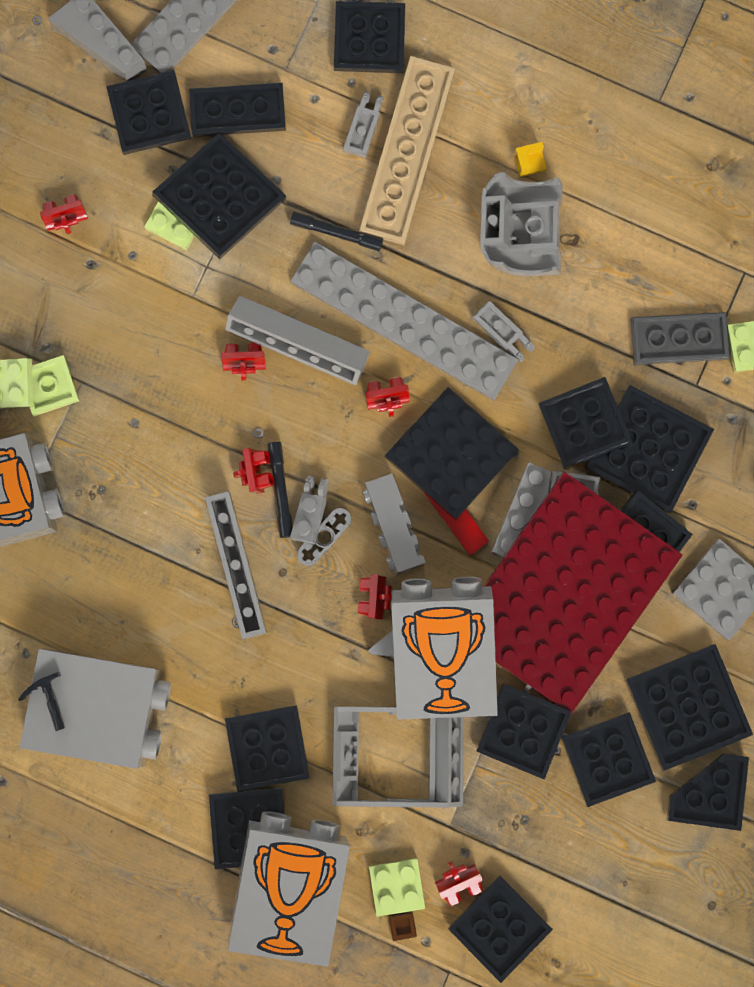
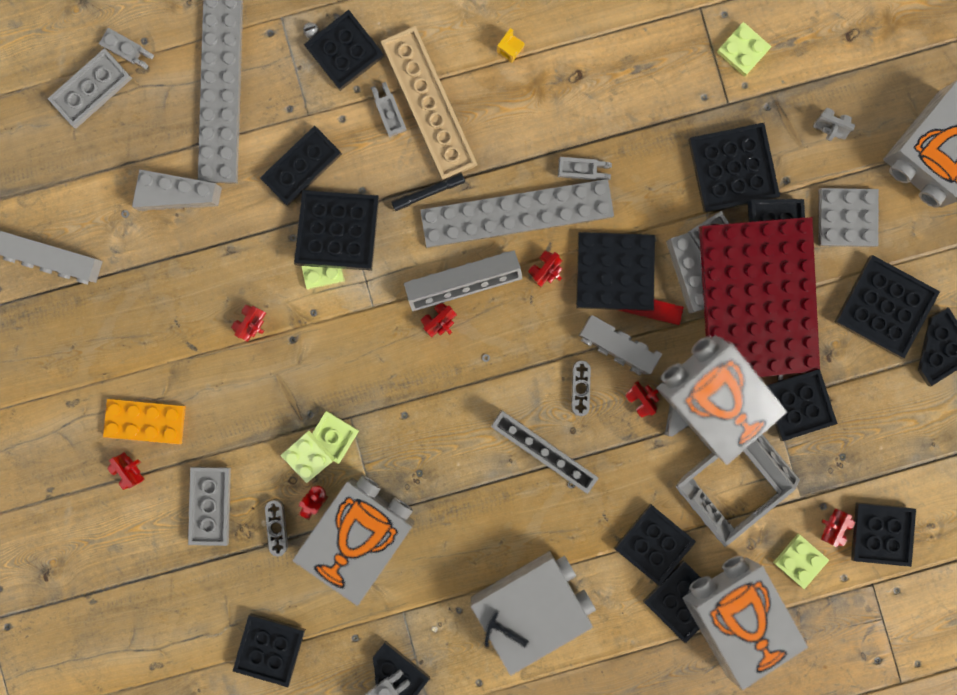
camera: 40 degrees left, 5 degrees up
black plate [106,70,192,155] -> none
red hips [233,448,274,494] -> none
black piece [267,442,293,538] -> none
light grey hinge [290,476,329,544] -> none
reddish brown tile [389,911,417,941] -> none
light grey piece [480,172,563,276] -> none
black plate [538,377,632,469] -> none
black plate [561,712,656,807] -> none
dark grey tile [631,312,730,365] -> none

